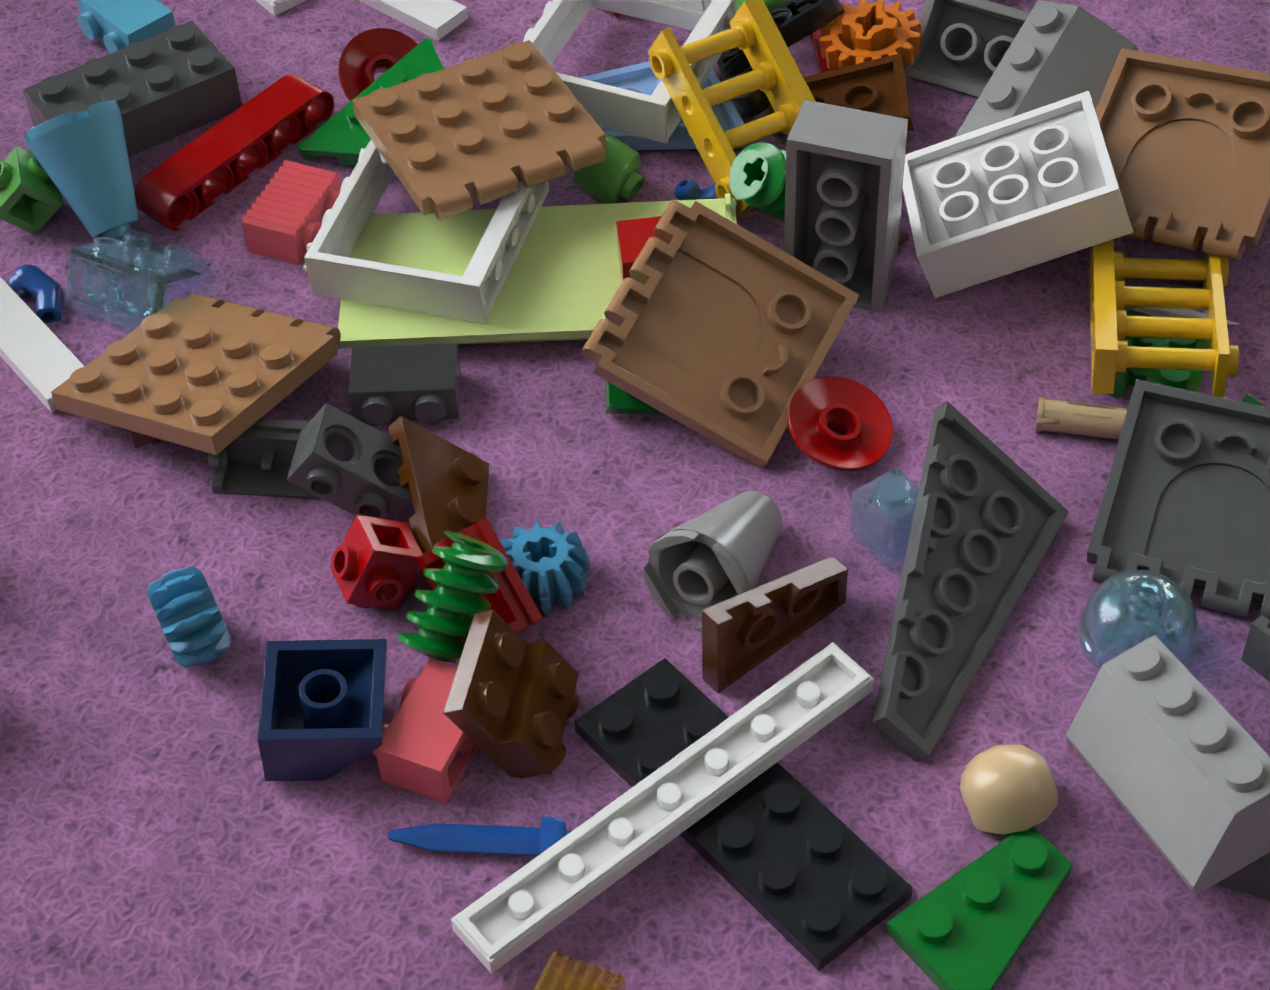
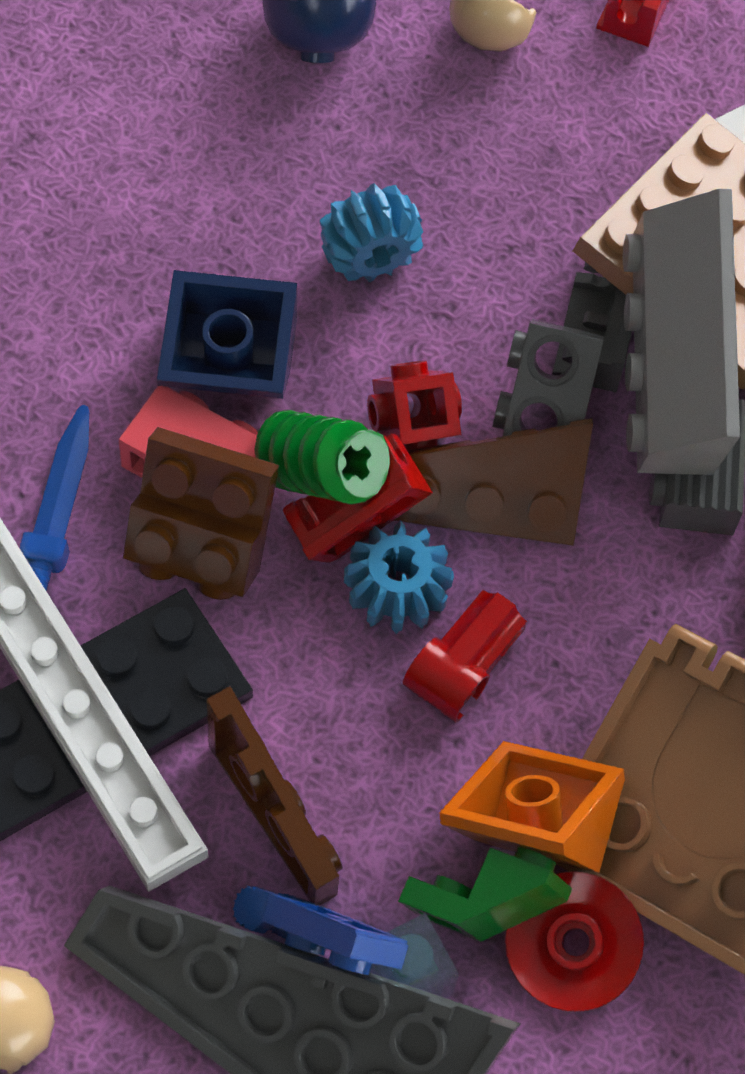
camera: 90 degrees right, 15 degrees up
light grey cone [644,491,783,633] -> none
none -> blue hinge [232,885,409,975]
none -> green slope [398,847,572,942]
none -> red piece [402,590,527,723]
none -> orange slope [439,741,625,873]
none -> light grey slope [623,188,740,475]

